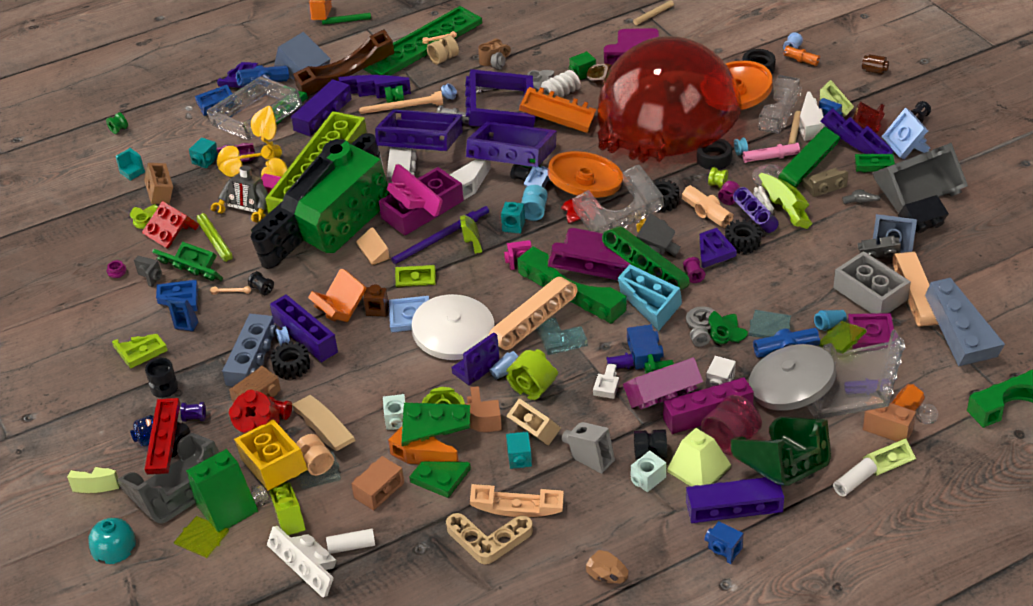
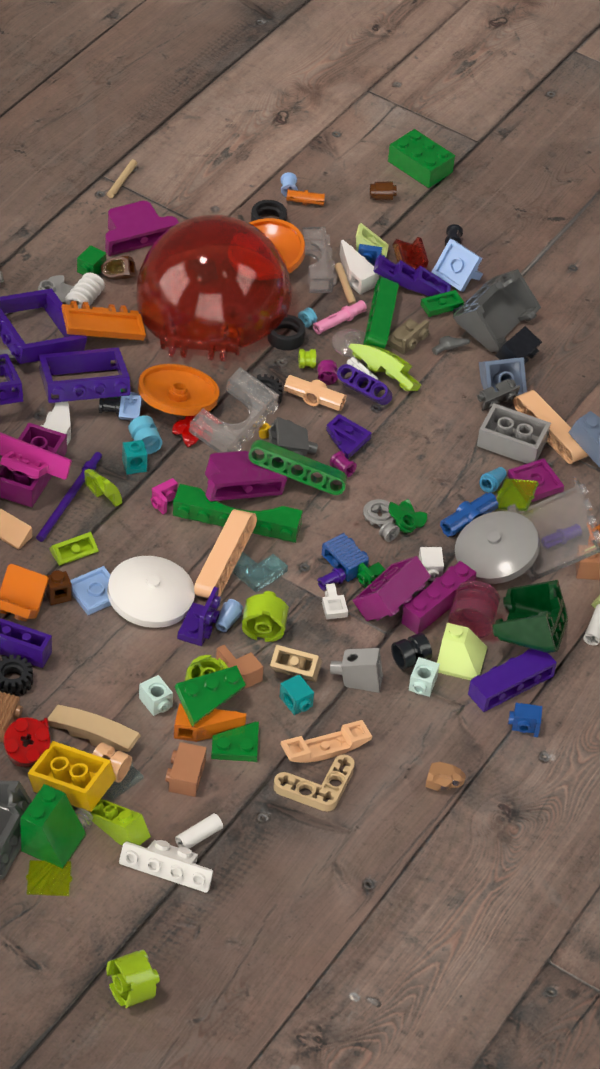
camera: 35 degrees left, 5 degrees up
medium azure wedge [618,264,682,331] -> none
black tyre [725,219,761,254] -> none
clear light blue piece [749,310,791,338] -> none
none -> green brick [388,129,455,188]

